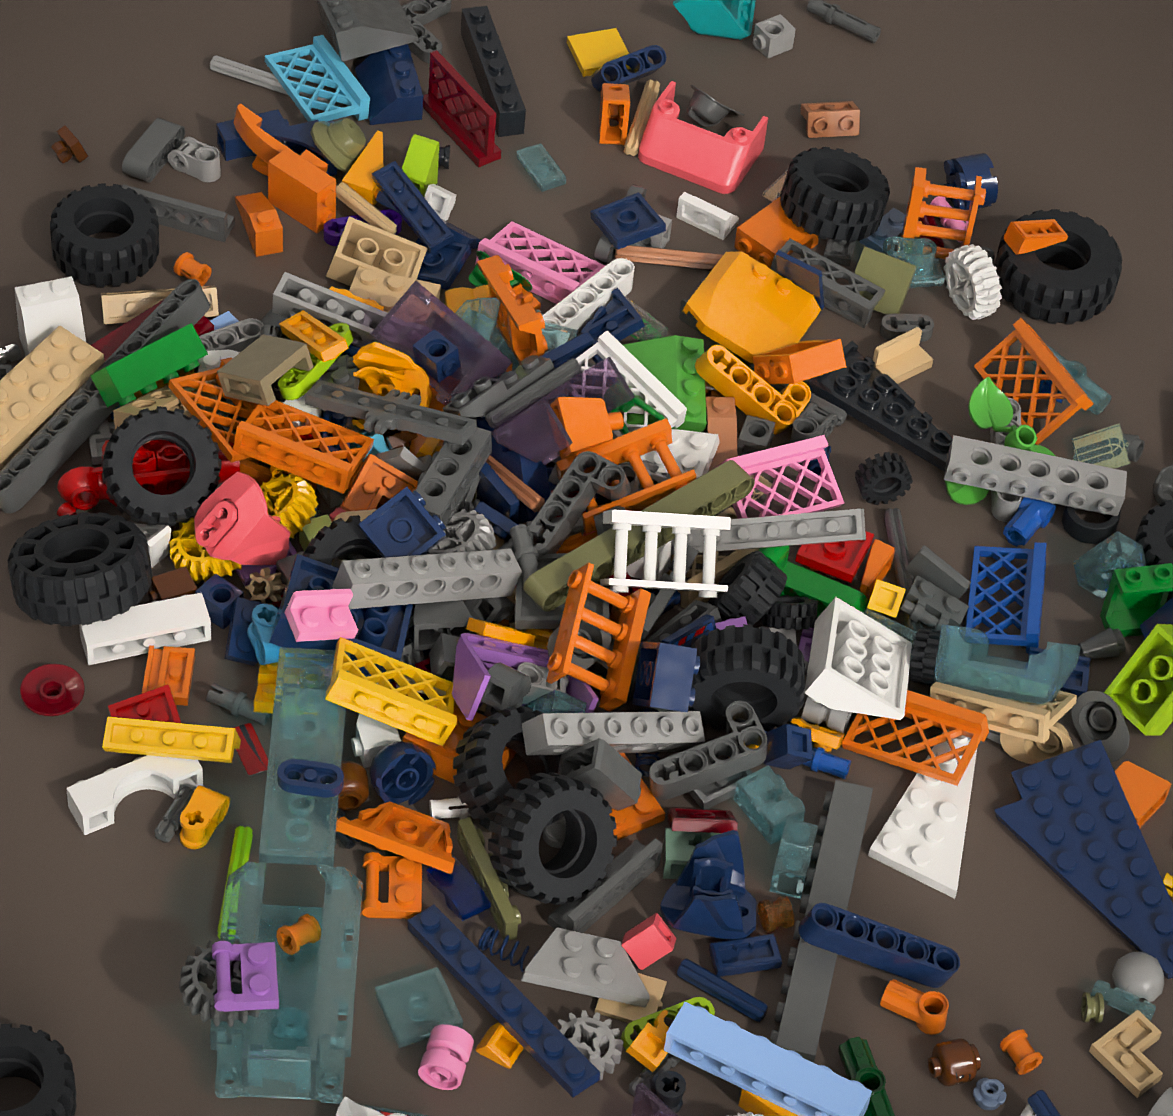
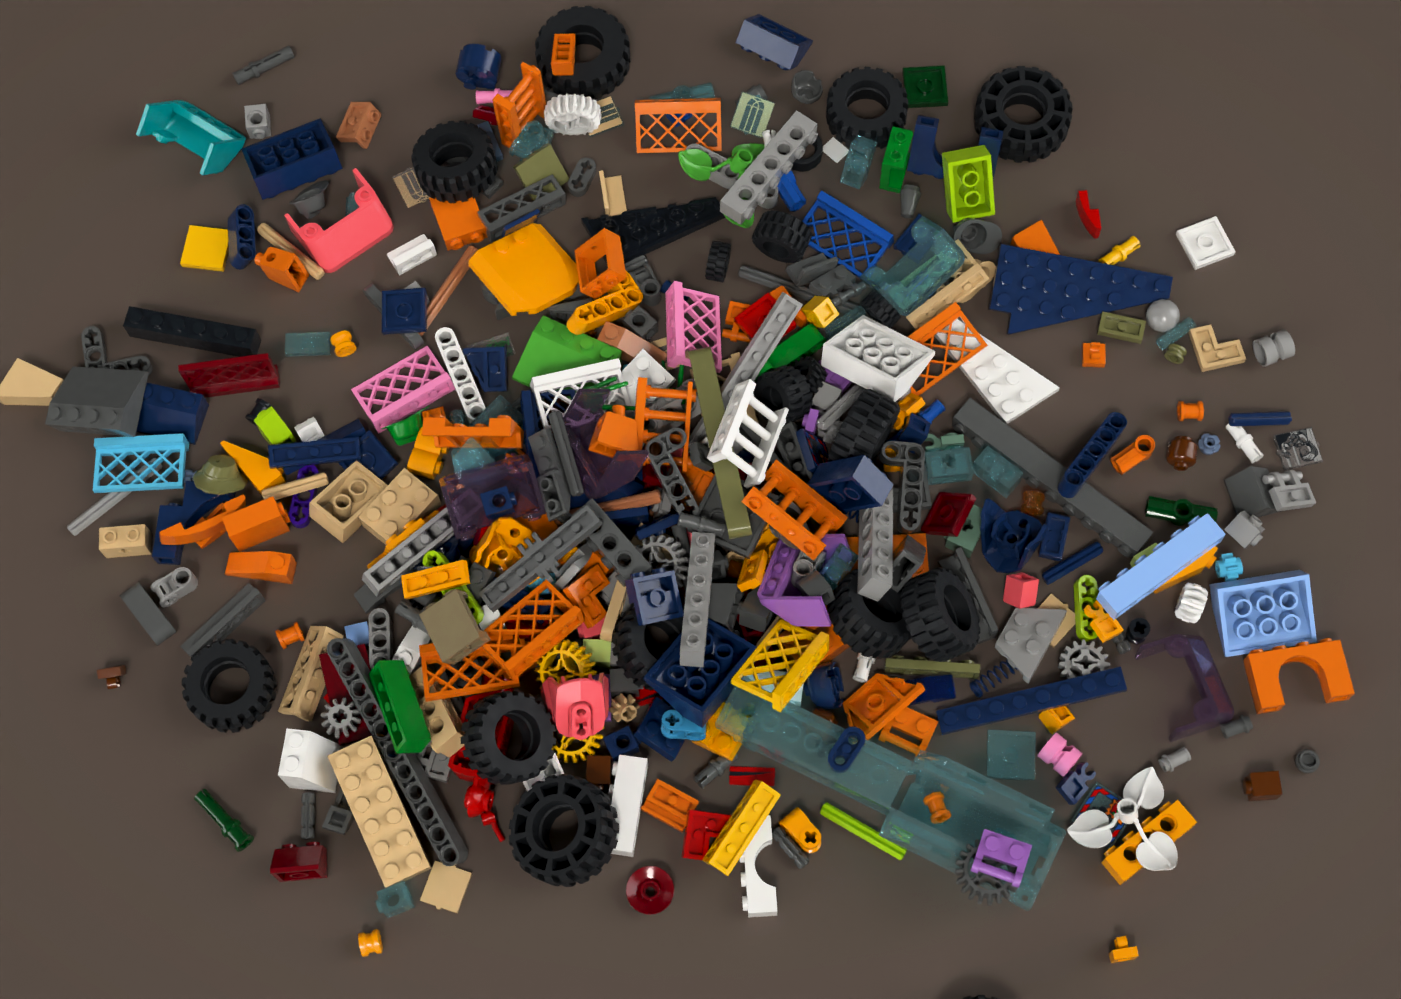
camera: 55 degrees left, 20 degrees up
bright pink bracket [284,589,358,642] -> none
none -> tan brick [99,524,152,558]
none -> dark blue slope [242,118,343,200]
none -> light grey gear [320,698,361,739]
none -> light orange wheel [330,330,357,357]
none -> piece [587,96,624,138]
none -> black tyre [752,210,812,263]
none -> sand green plate [925,433,964,453]
none -> dark blue plate [1055,762,1096,805]
none -> orange tile [1082,342,1106,368]
none -> olive plate [1097,311,1146,344]

